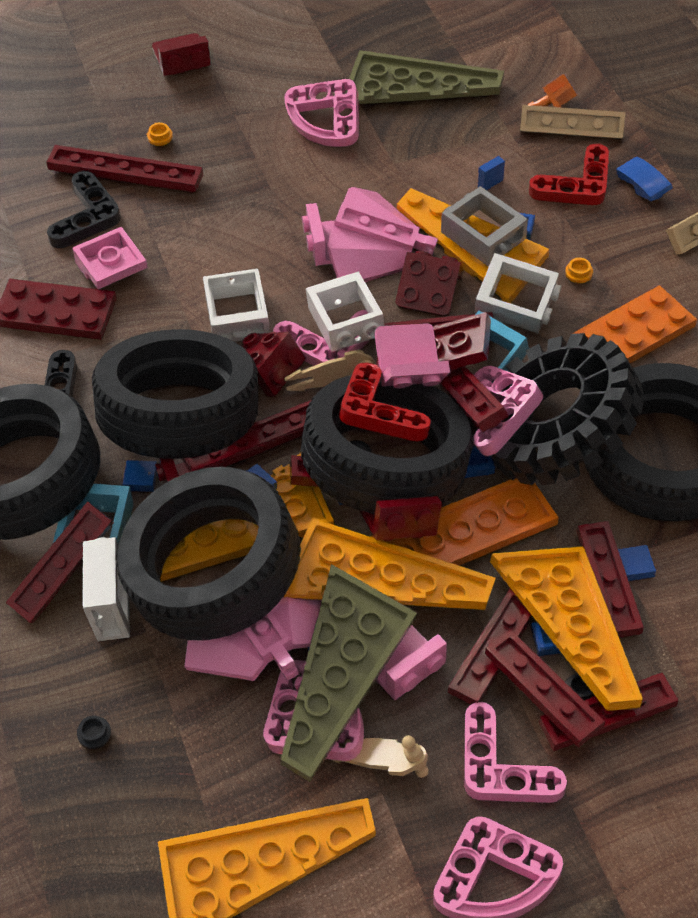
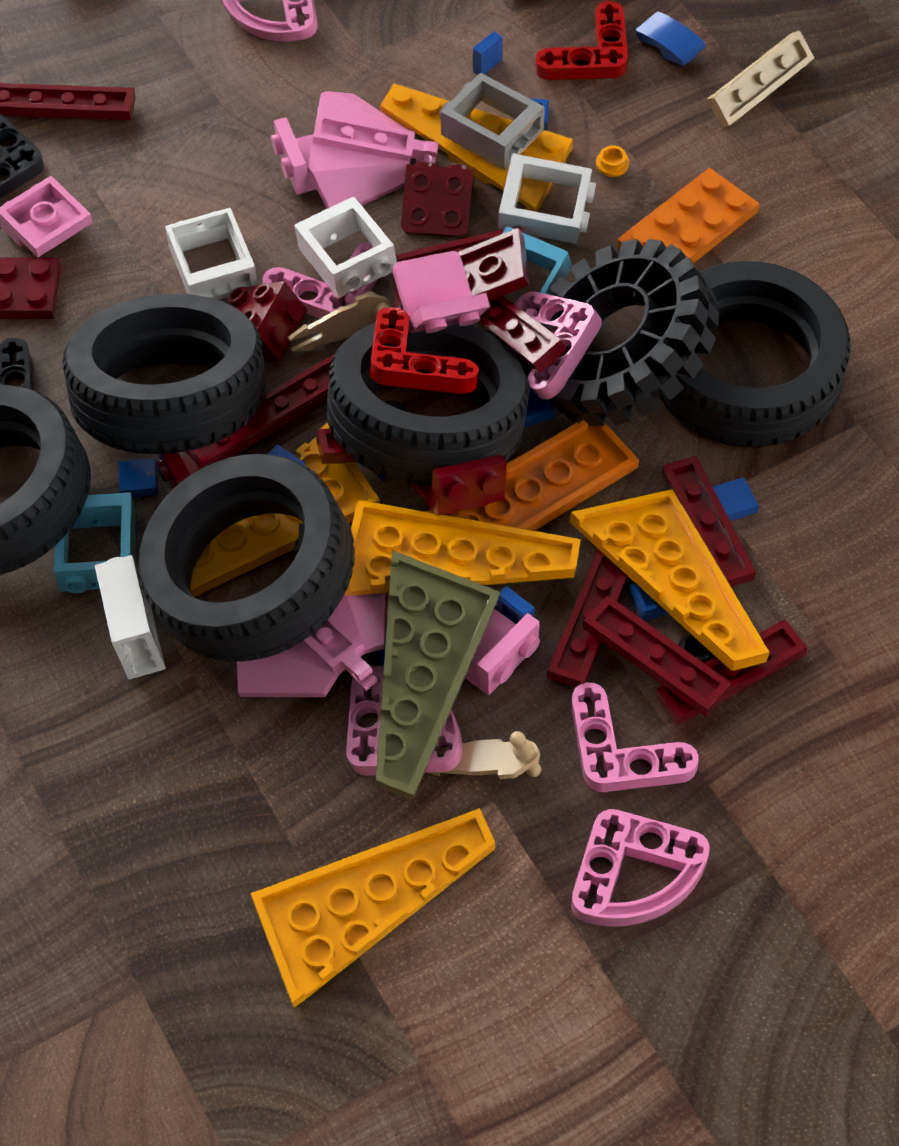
camera: 10 degrees left, 5 degrees up
dark red plate [5,502,114,623] -> none
black plate [77,715,111,749] -> none
light orange plate [147,123,173,146] -> none
none -> blue tile [497,585,535,624]

